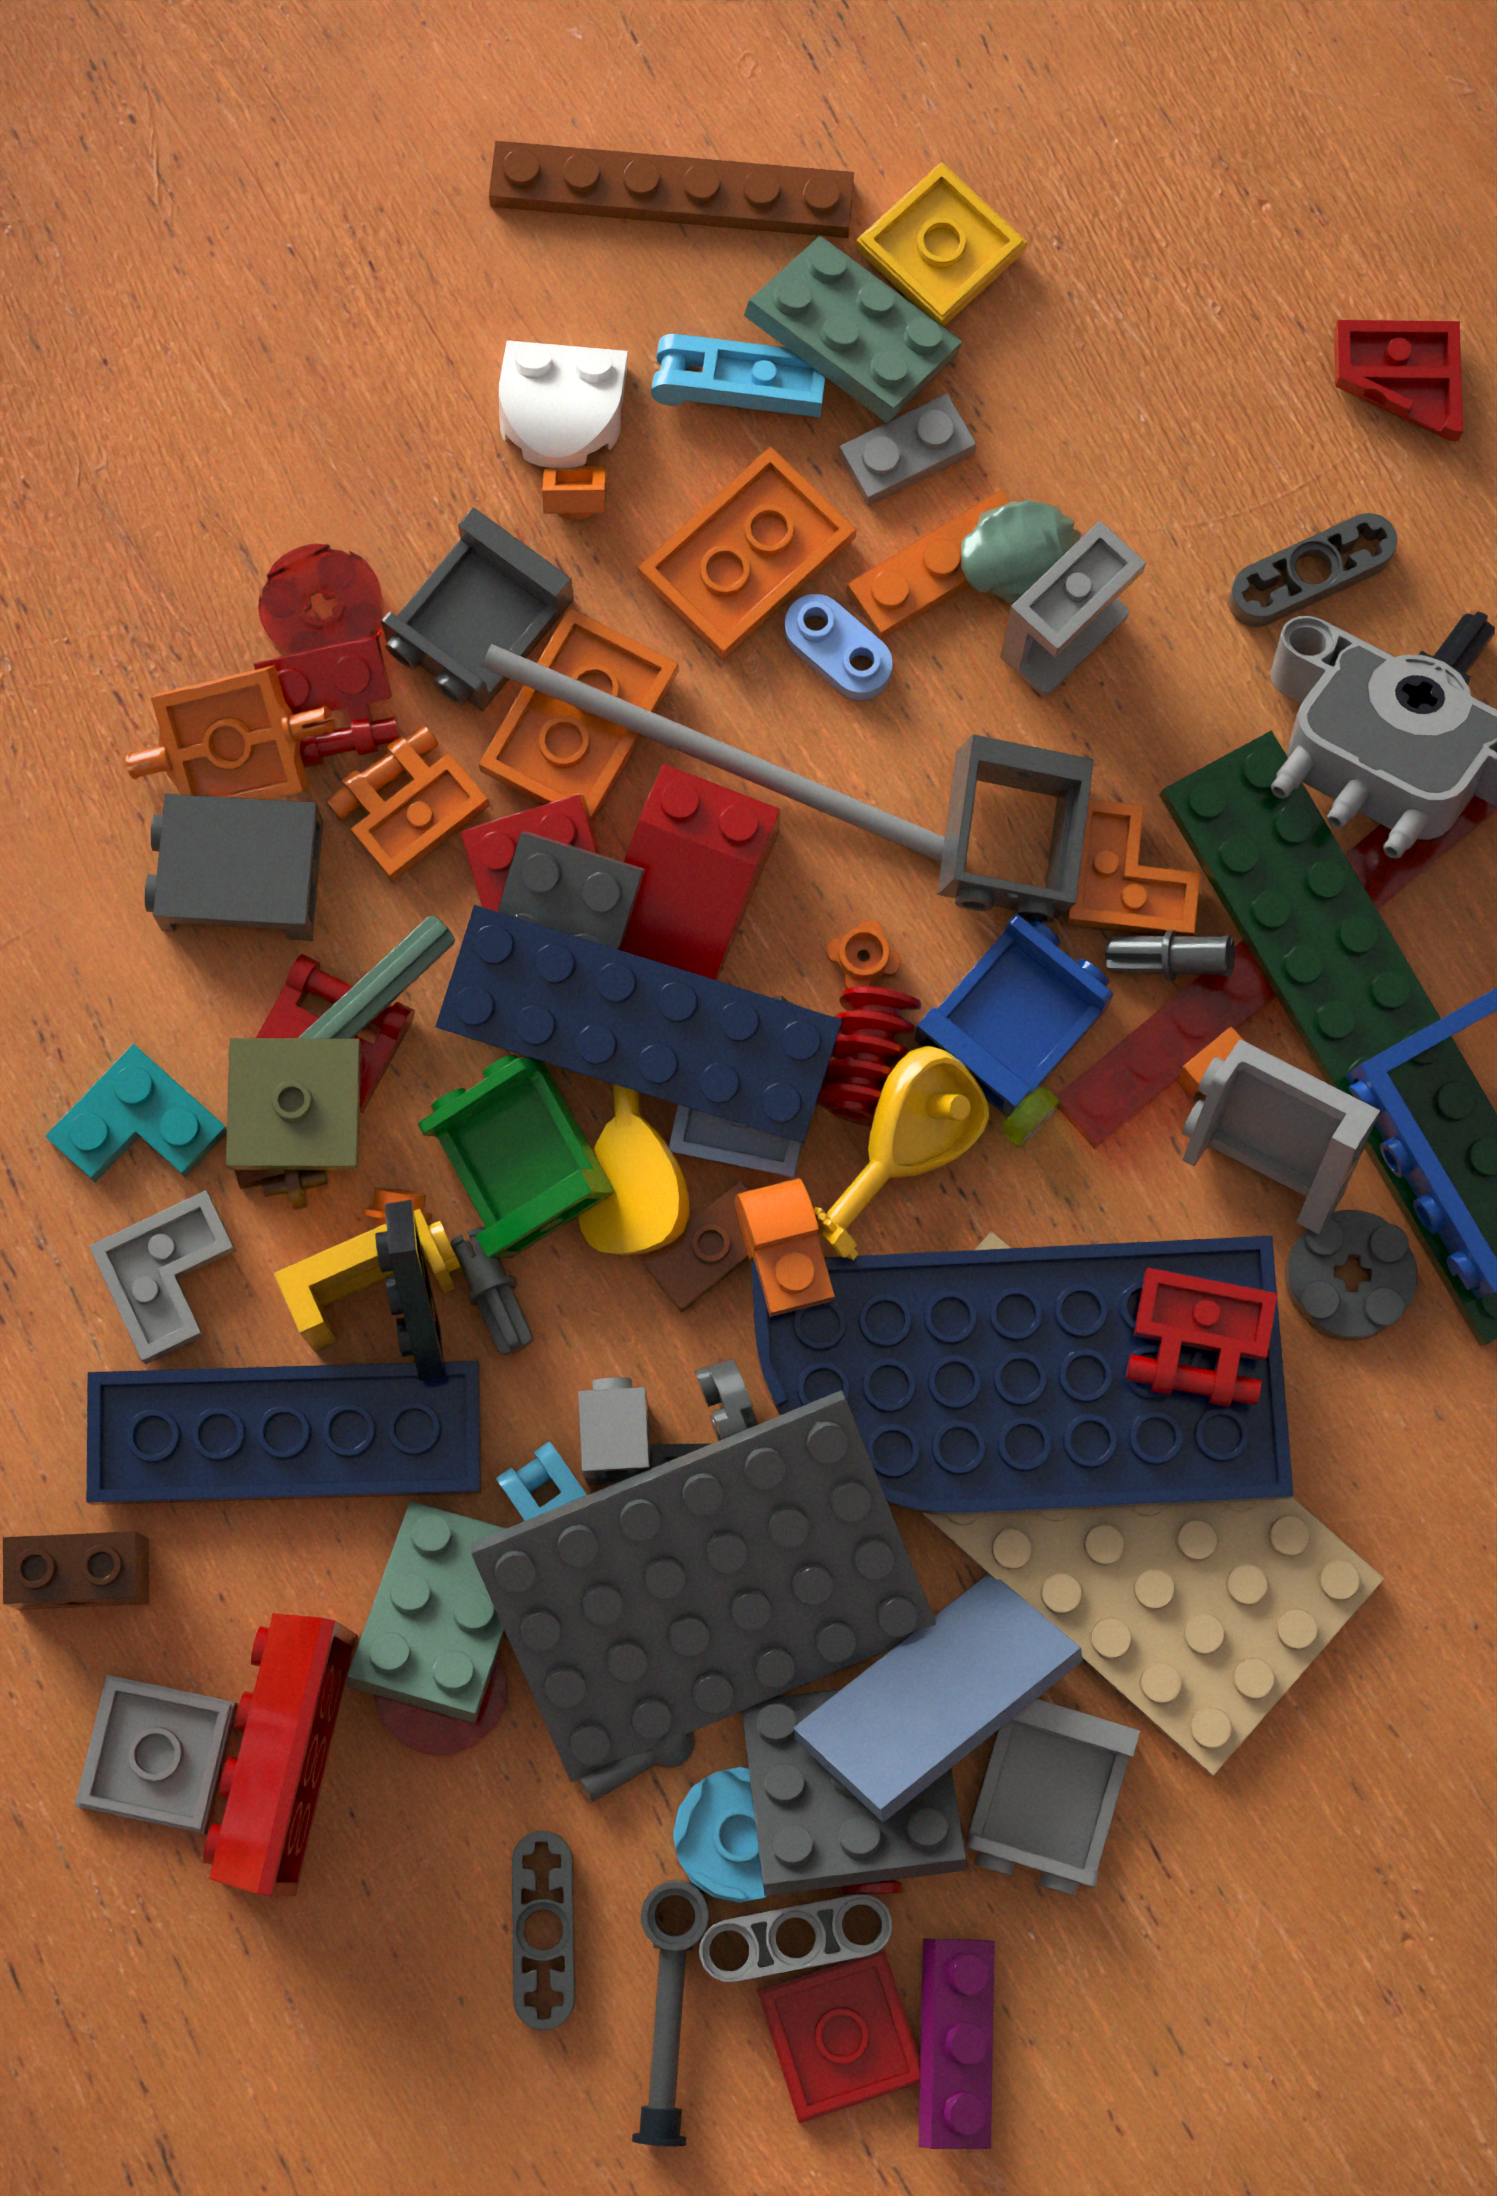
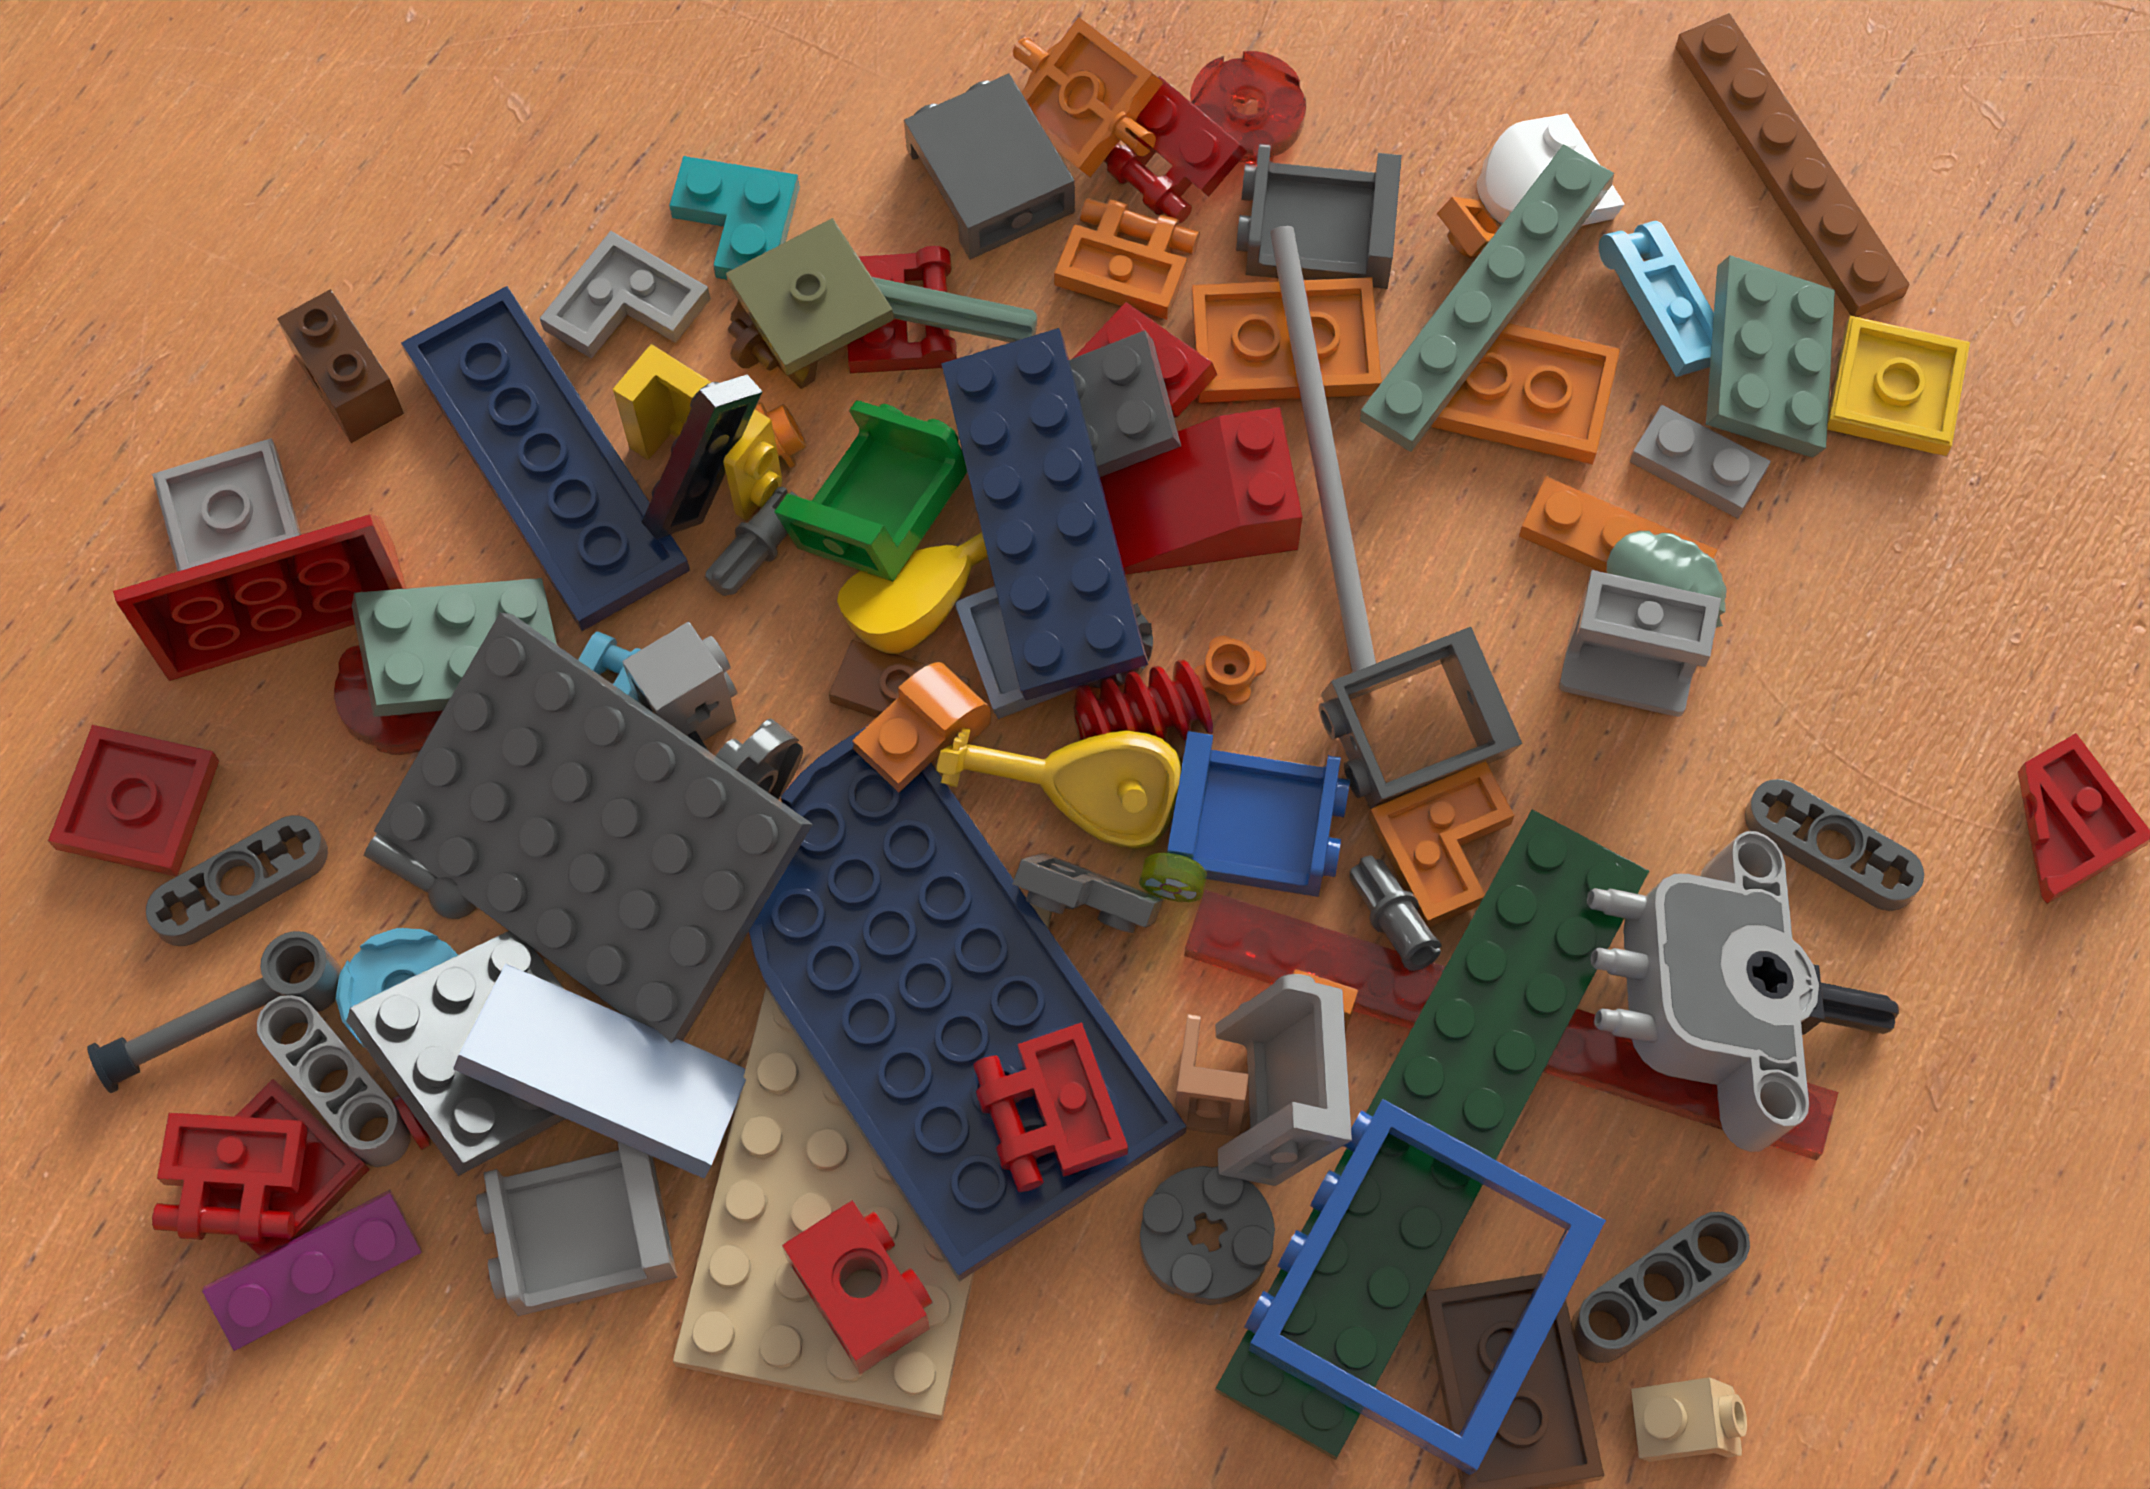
camera: 60 degrees right, 10 degrees down
light blue plate [784,594,892,701] -> none
none -> red plate [48,724,219,877]
none -> red plate [152,1112,308,1244]
none -> red brick [782,1200,933,1375]
none -> dark grey plate [1012,853,1164,933]
none -> nougat panel [1175,1014,1249,1137]
none -> sand green plate [1360,144,1614,452]

